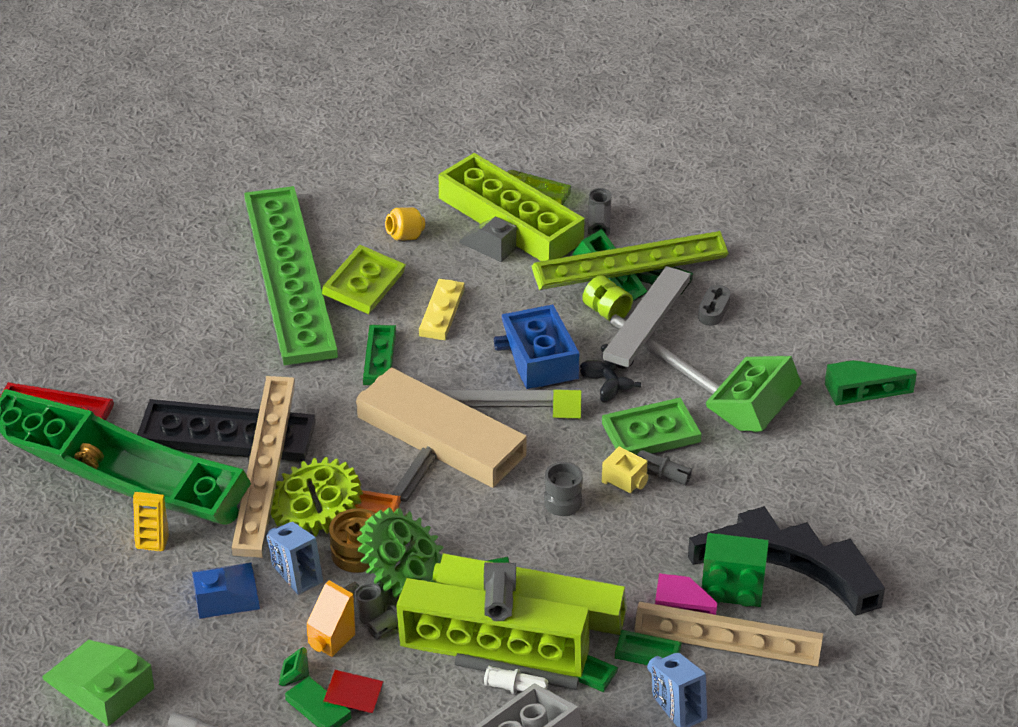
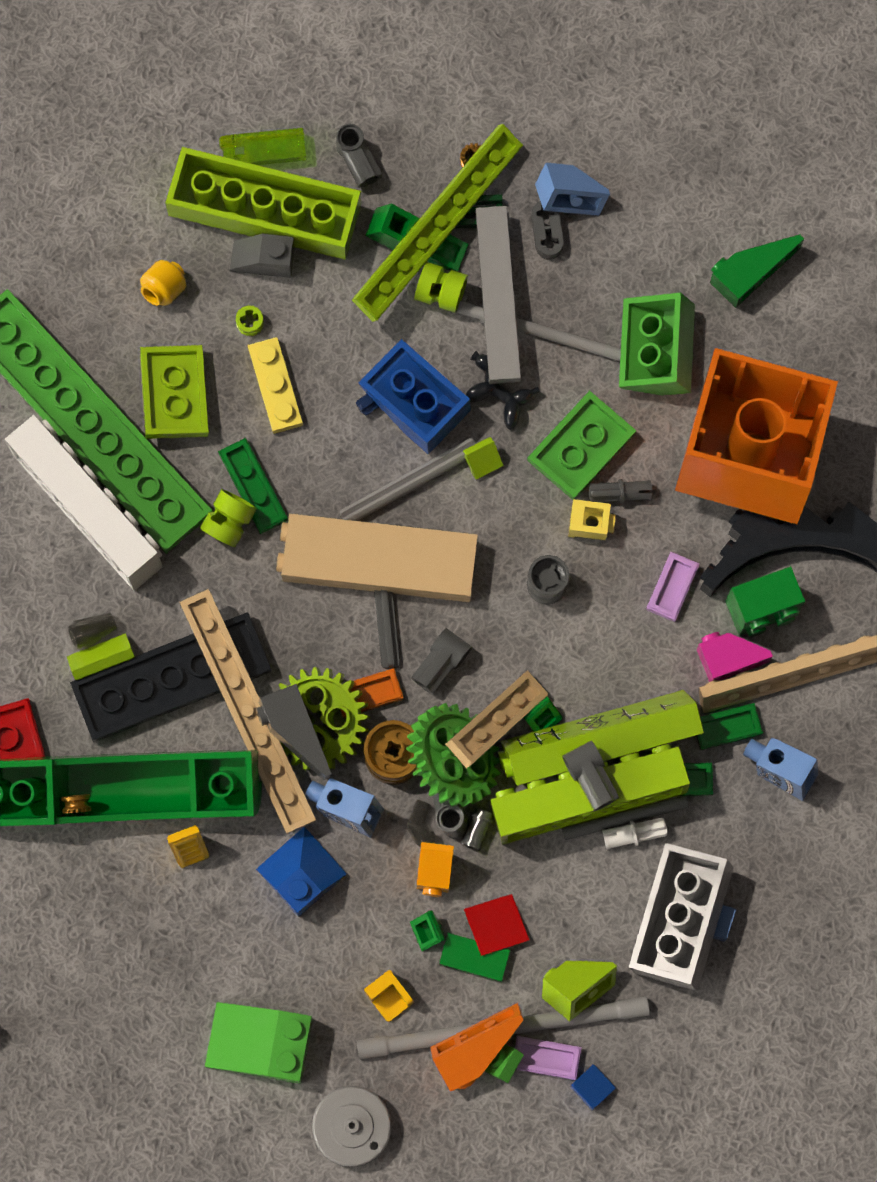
camera: 30 degrees left, 35 degrees up
none -> white brick [5,415,163,591]
none -> lime tile [66,633,135,680]
none -> clear smoke cone [67,613,117,650]
none -> lime wheel [200,489,257,547]
none -> lime bush [235,305,264,336]
none -> dark grey slope [255,684,332,780]
none -> yellow panel [364,969,414,1022]
none -> dark grey piece [411,628,472,695]
none -> tan plate [445,670,548,769]
none -> medium blue slope [535,163,610,216]
none -> lavender tile [646,552,699,622]
none -> orange brick [675,348,838,524]

